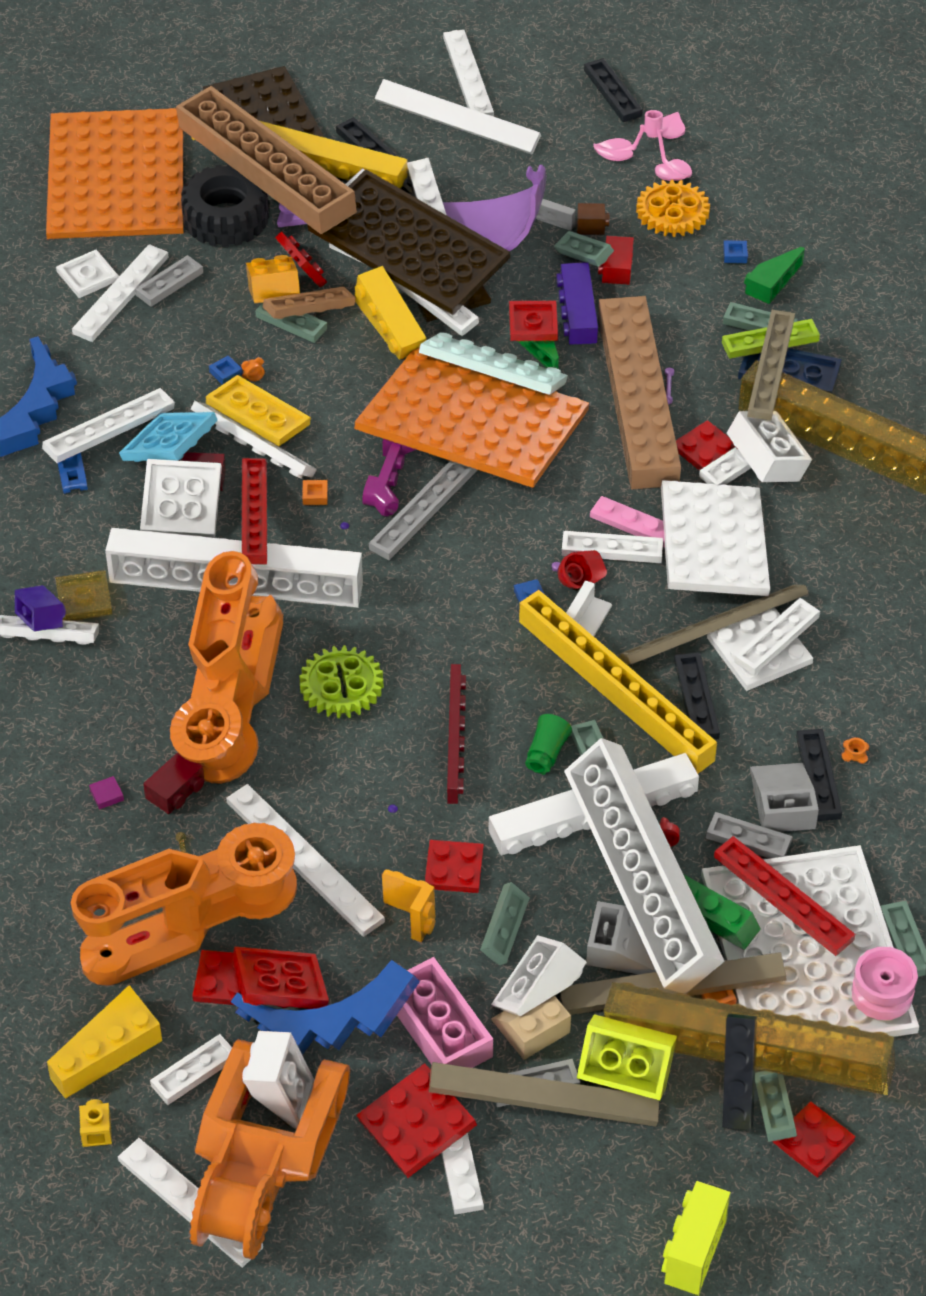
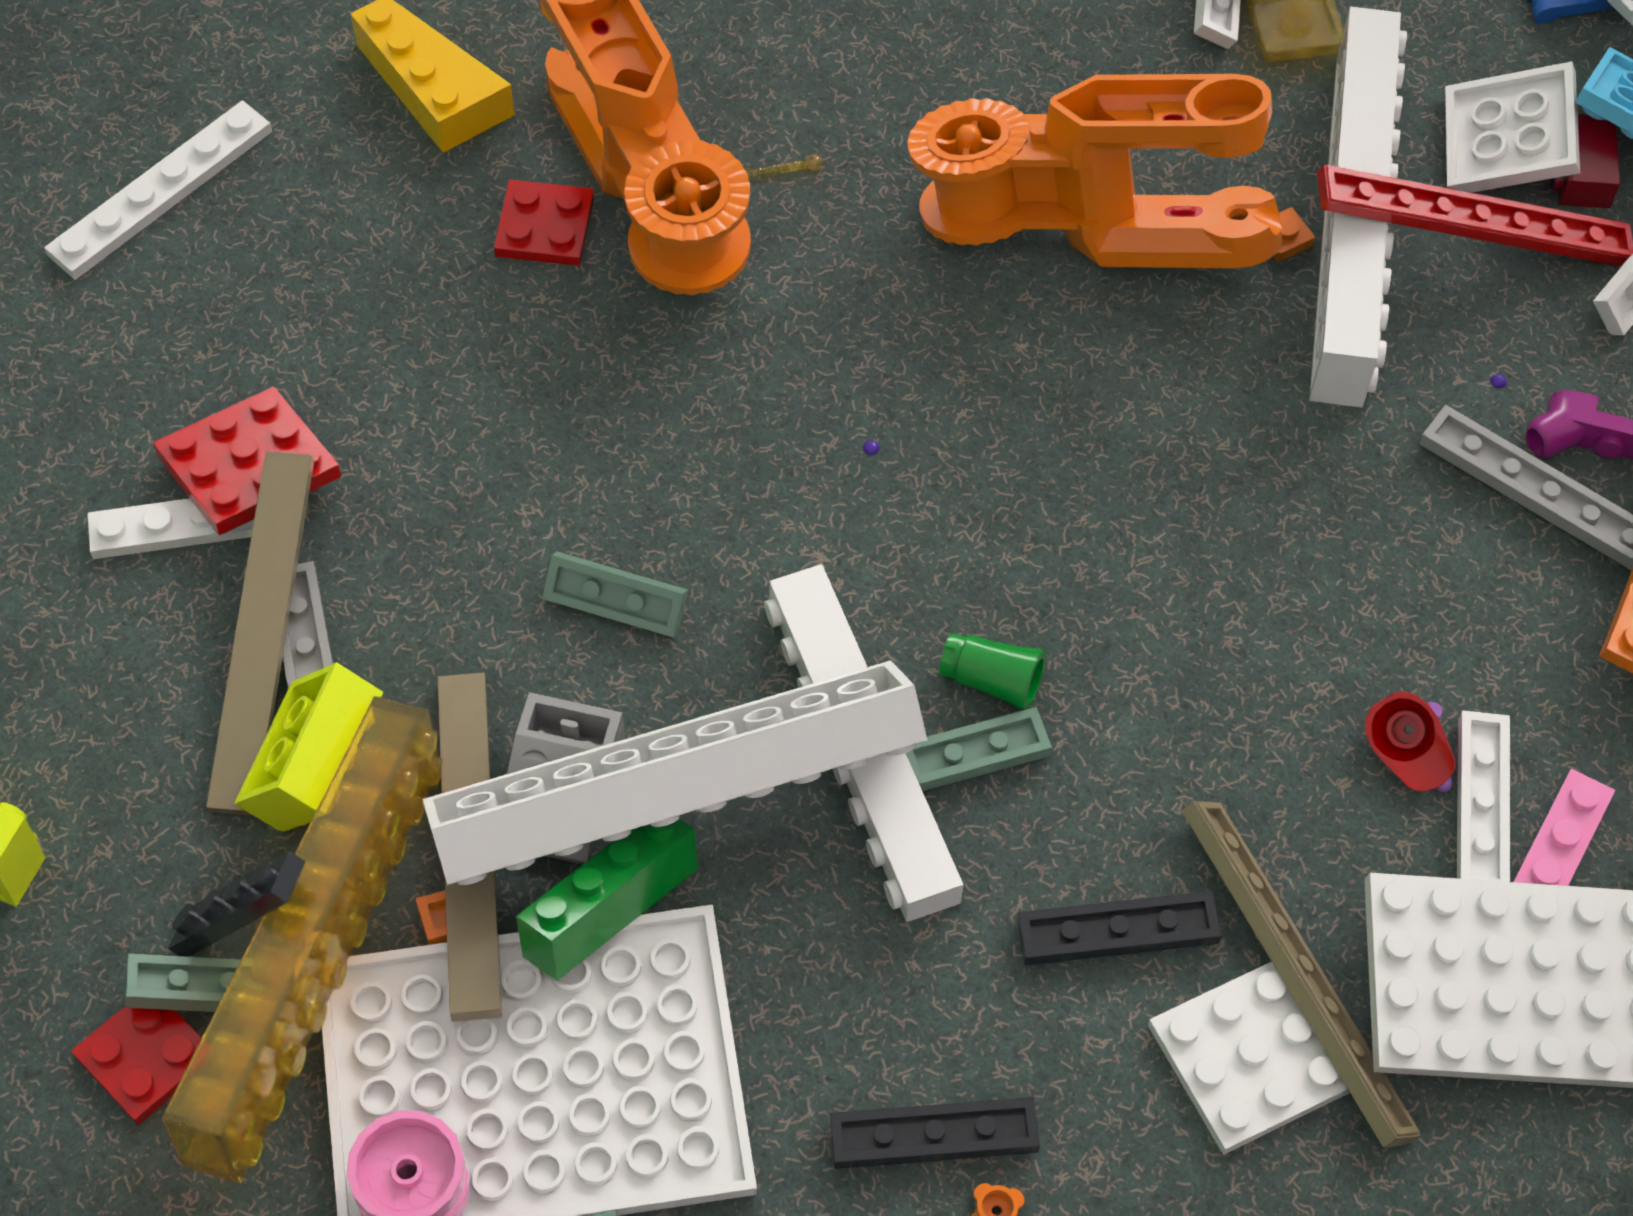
camera: 90 degrees right, 10 degrees up
yellow brick [79,1099,112,1147] -> none
magenta tile [89,776,124,810] -> none
dark red brick [143,752,205,814] -> none
white plate [150,1034,232,1105] -> none
orange arm [189,1039,350,1260] -> none
white plate [226,784,385,937] -> none
blue arch [231,960,420,1056] -> none
red plate [232,947,329,1010] -> none
white slope [243,1031,315,1129] -> none
lime gear [299,645,384,718] -> none
orange plate [302,480,328,505] -> none
light orange bracket [382,870,435,942] -> none
bright pink brick [397,957,493,1068] -> none
red plate [425,840,484,893] -> none
dark red plate [447,664,466,804] -> none
white slope [491,935,587,1016] -> none
tan slope [492,996,571,1060] -> none
blue plate [514,579,545,603] -> none
yellow brick [519,590,717,774] -> none
white panel [566,581,612,636] -> none
red tile [659,817,680,847] -> none
light grey plate [706,812,792,859] -> none
red plate [714,836,856,956] -> none
white plate [734,598,820,675] -> none
light grey slope [750,763,819,832] -> none

